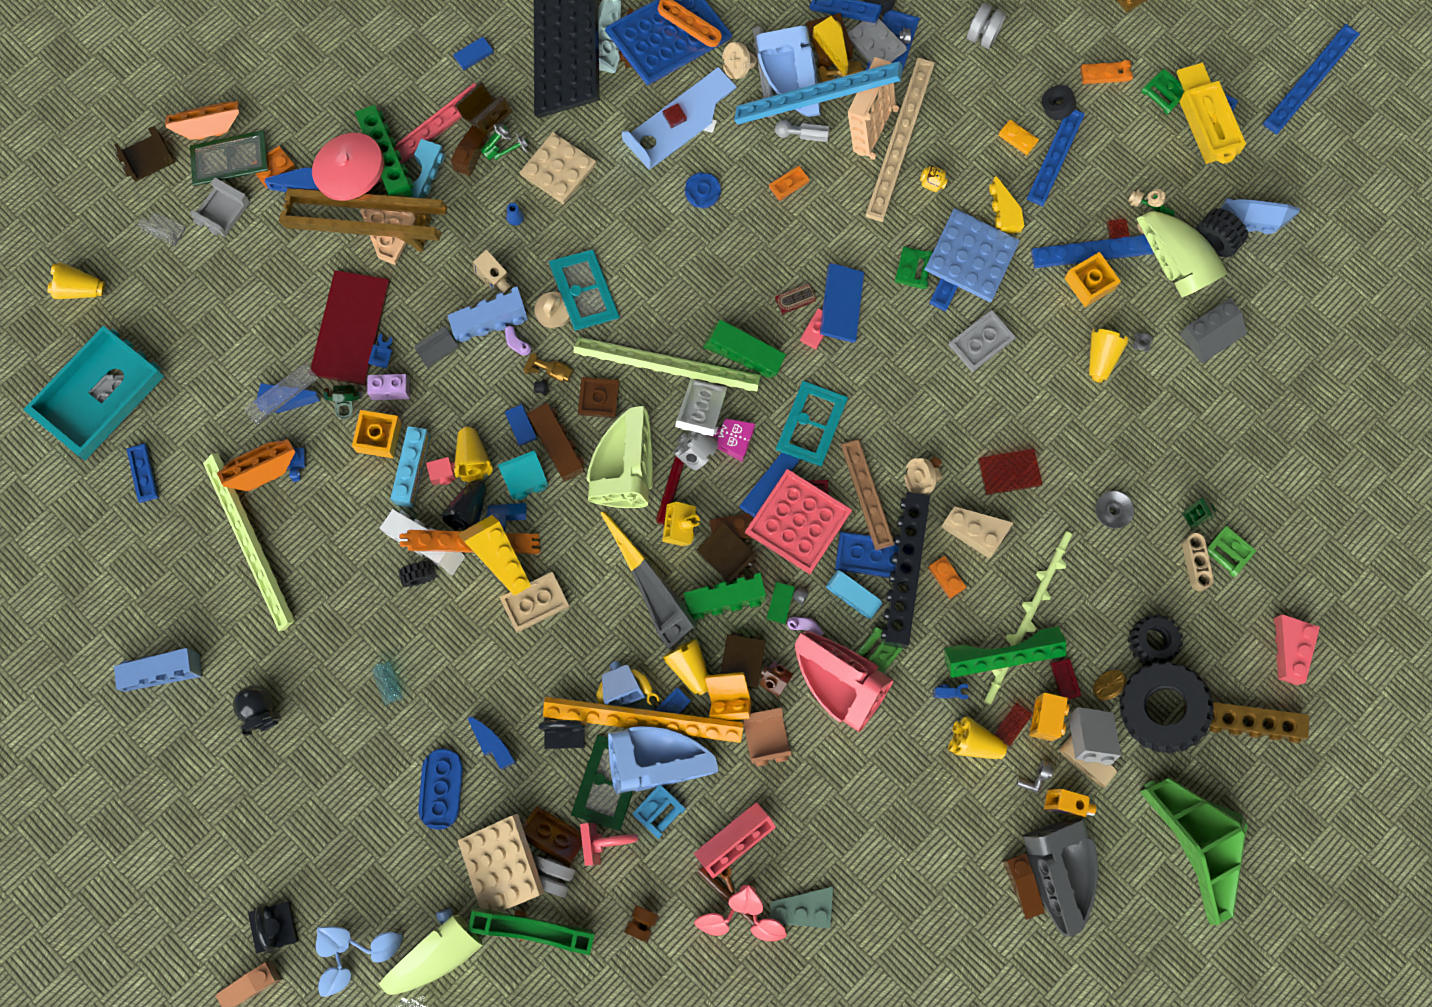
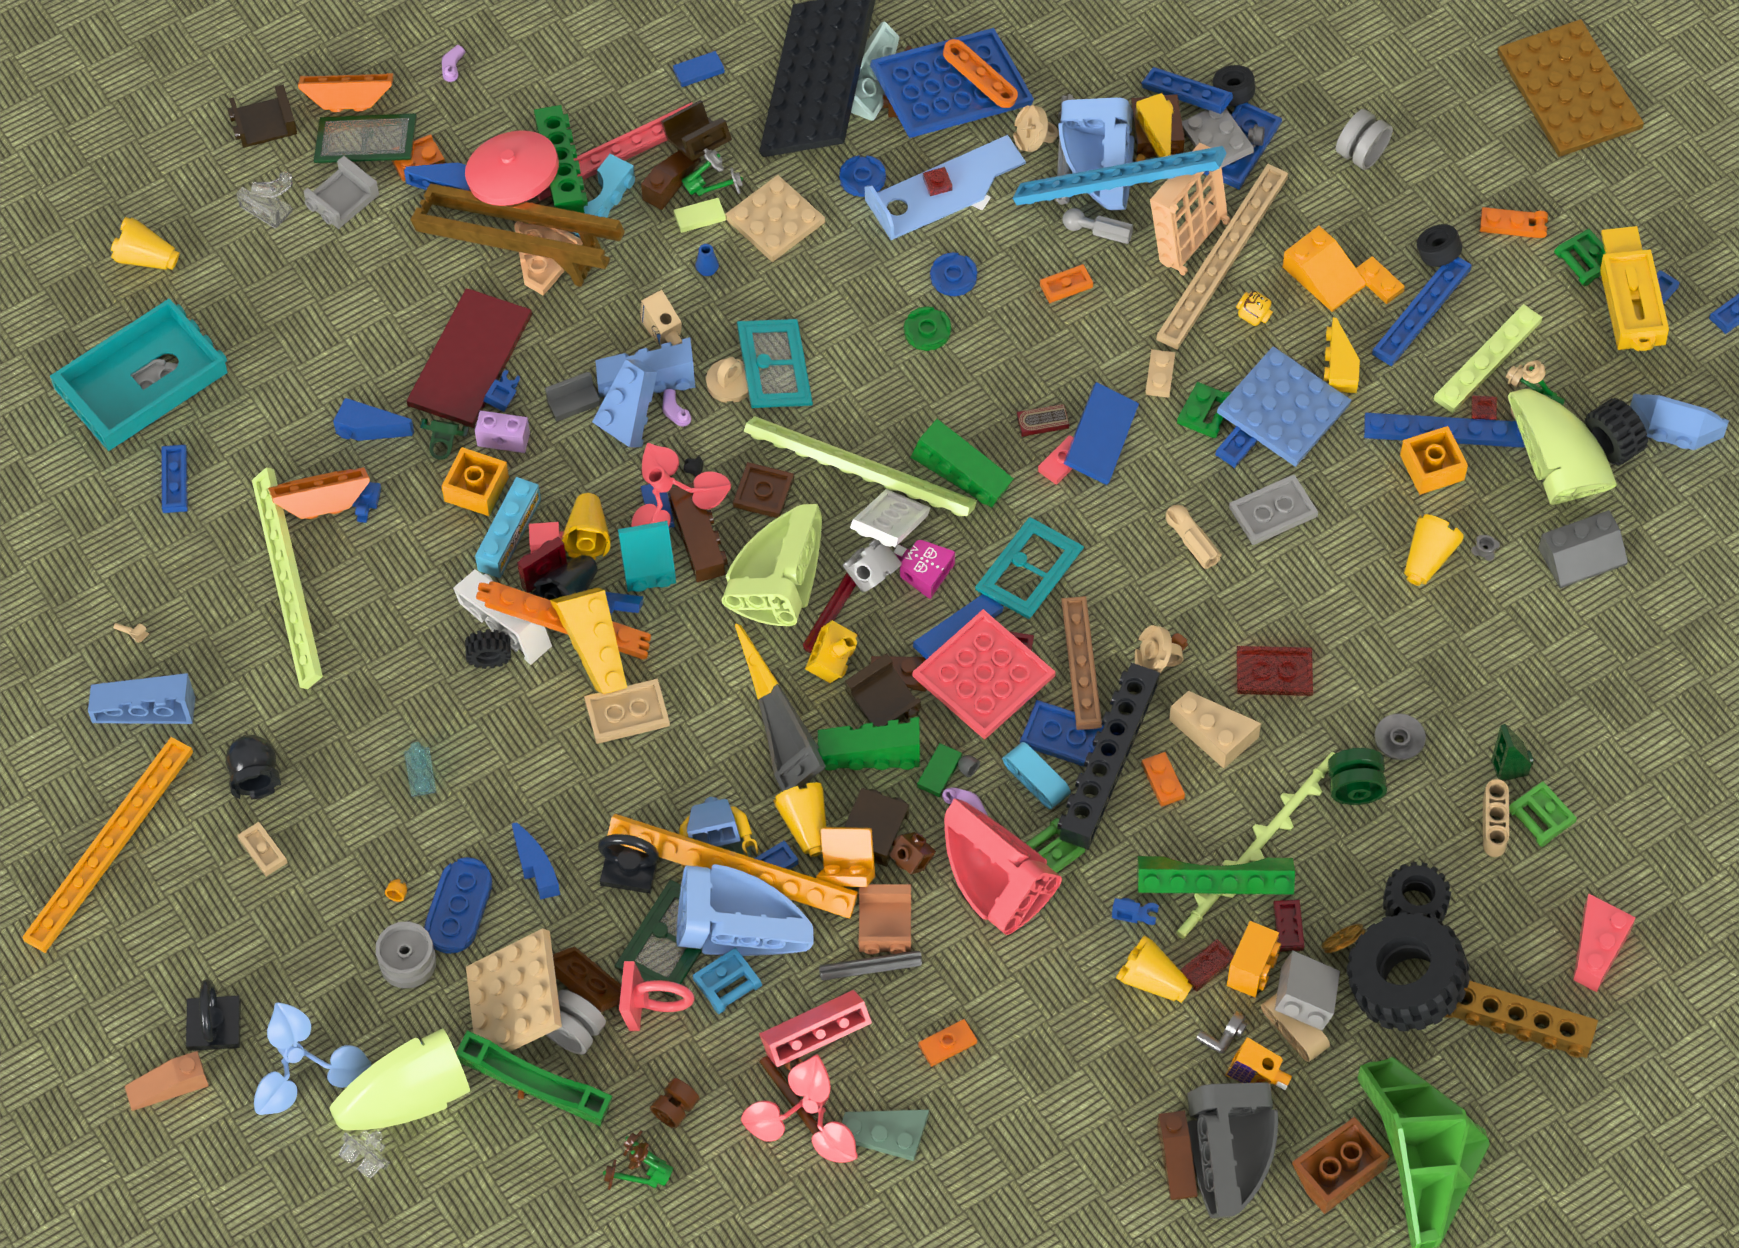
camera: 15 degrees right, 15 degrees down
clear tile [244,363,318,425] -> none
pearl gold piece [523,353,573,382] -> none
none -> light orange plate [22,737,193,953]
none -> tan hand [114,623,149,643]
none -> tan plate [237,822,288,877]
none -> clear arm [250,172,293,198]
none -> light grey wheel [376,921,436,989]
none -> light orange hinge [385,879,408,902]
none -> lavender arm [442,45,465,82]
none -> dark red plate [517,537,567,593]
none -> medium blue wedge [592,359,657,447]
none -> plant [603,1130,673,1190]
none -> coral plant [631,443,731,527]
none -> yellowish green tile [674,197,726,233]
none -> dark grey axle [819,951,922,980]
none -> blue tile [839,155,886,197]
none -> green tile [904,306,951,351]
none -> orange plate [918,1019,977,1067]
none -> tan plate [1145,349,1175,398]
none -> tan piece [1165,504,1222,569]
none -> light orange slope [1282,226,1367,312]
none -> dark orange slope [1292,1116,1390,1214]
none -> dark green wheel [1328,748,1387,805]
none -> yellowish green plate [1434,304,1543,414]

